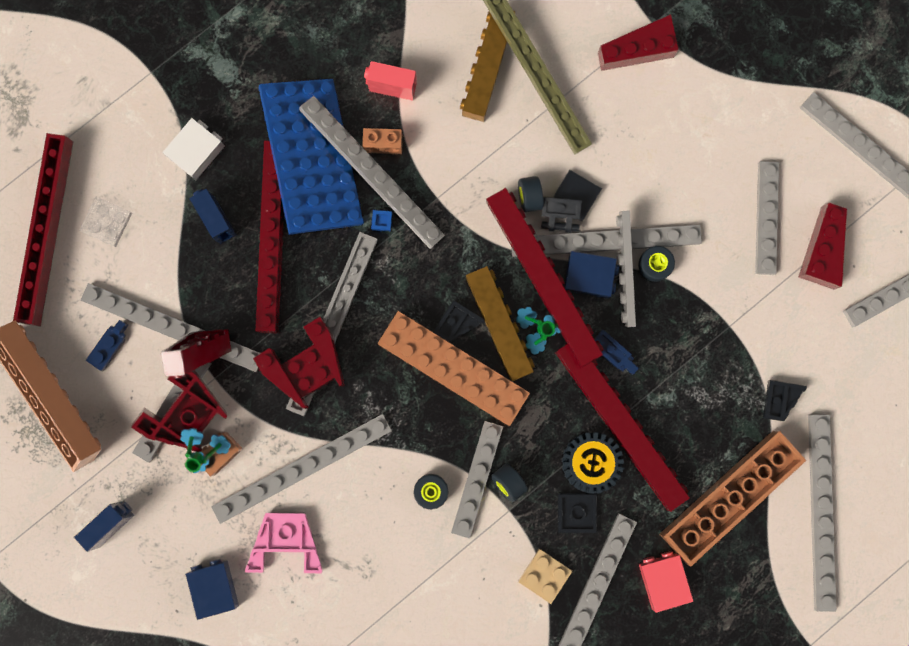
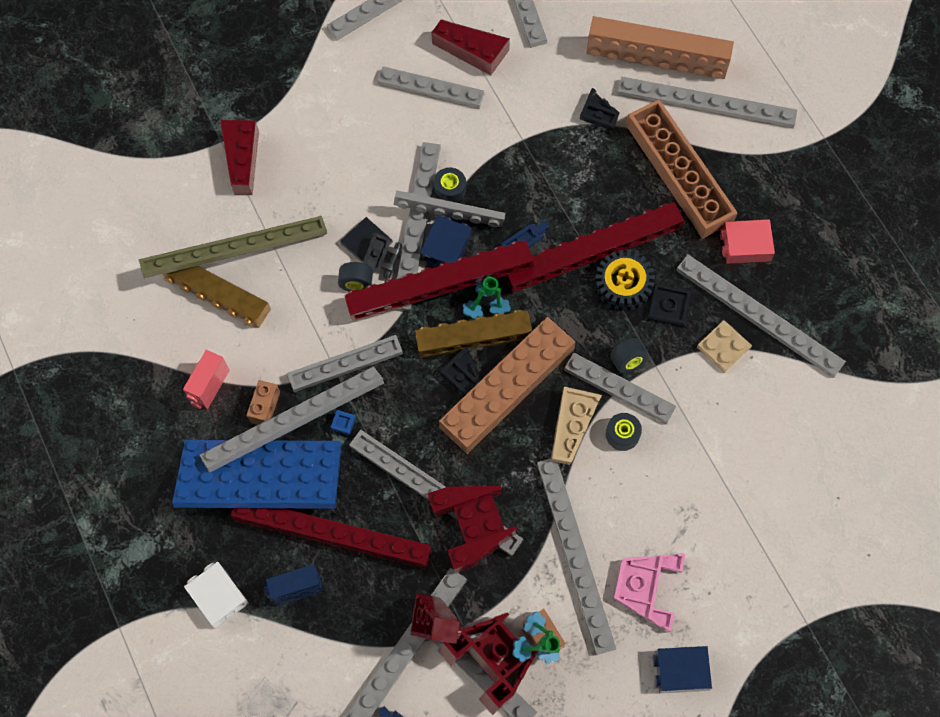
camera: 75 degrees left, 15 degrees down
none -> light grey plate [287,335,403,392]
none -> tan wing [551,387,602,465]
none -> nougat brick [586,16,734,79]

